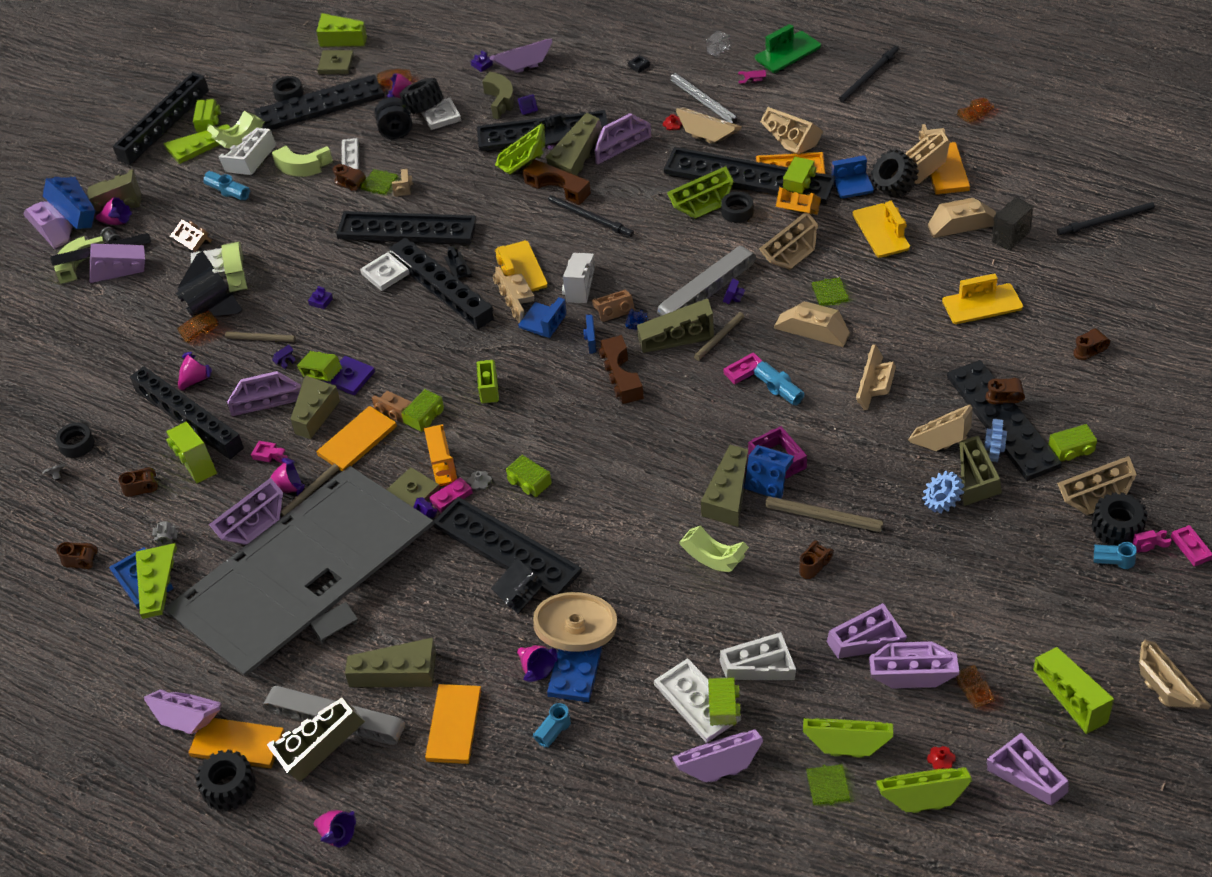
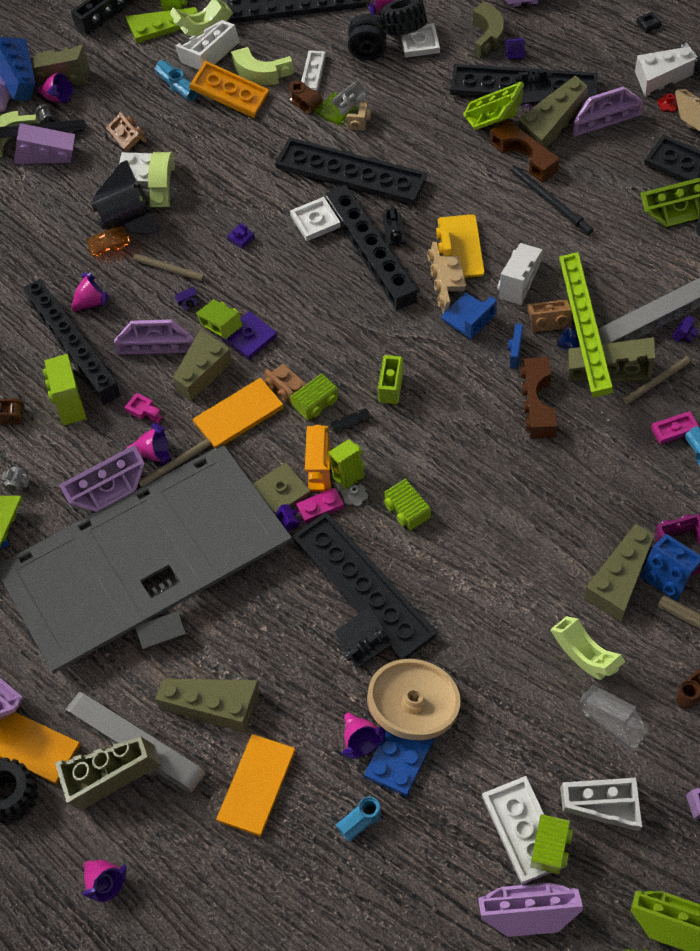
camera: 15 degrees right, 10 degrees up
none -> light orange tile [189,60,269,118]
none -> lime brick [328,439,365,489]
none -> black axle [330,408,370,433]
none -> light grey hips [331,80,368,115]
none -> lime plate [559,252,614,398]
none -> clear slope [579,685,648,752]
none -> white wedge [635,47,695,97]

